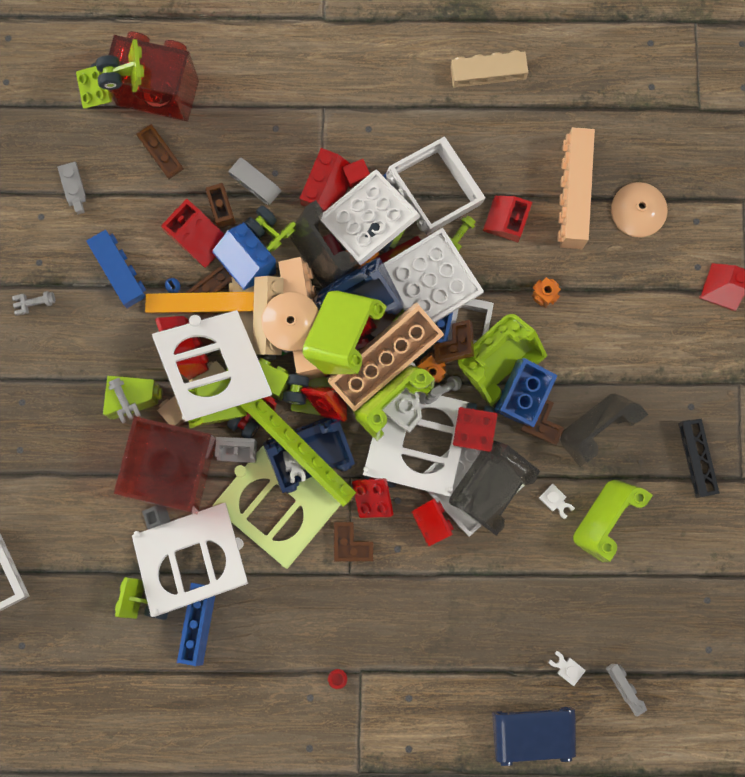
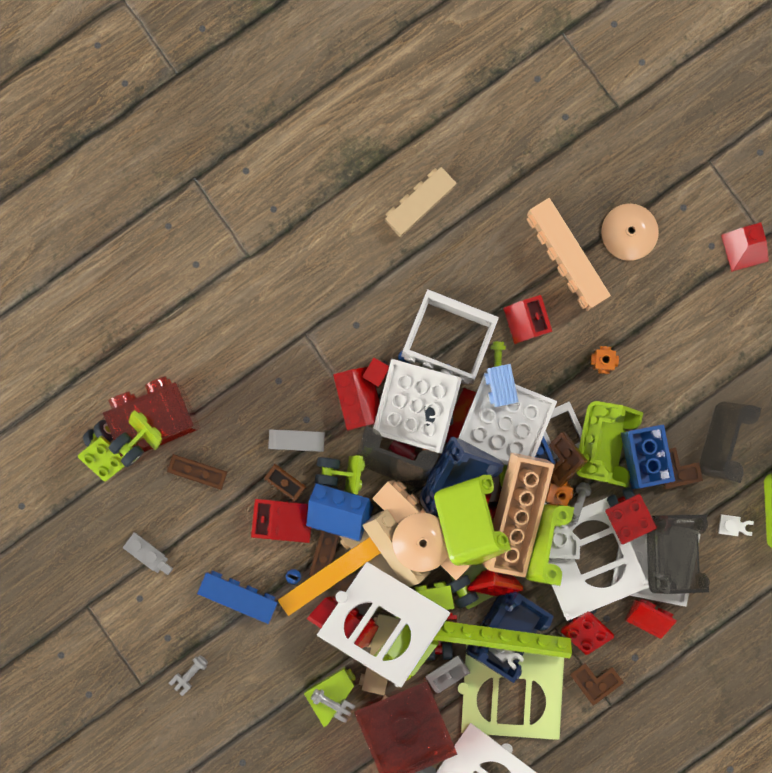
camera: 35 degrees left, 5 degrees up
none -> light blue brick [484,364,519,407]

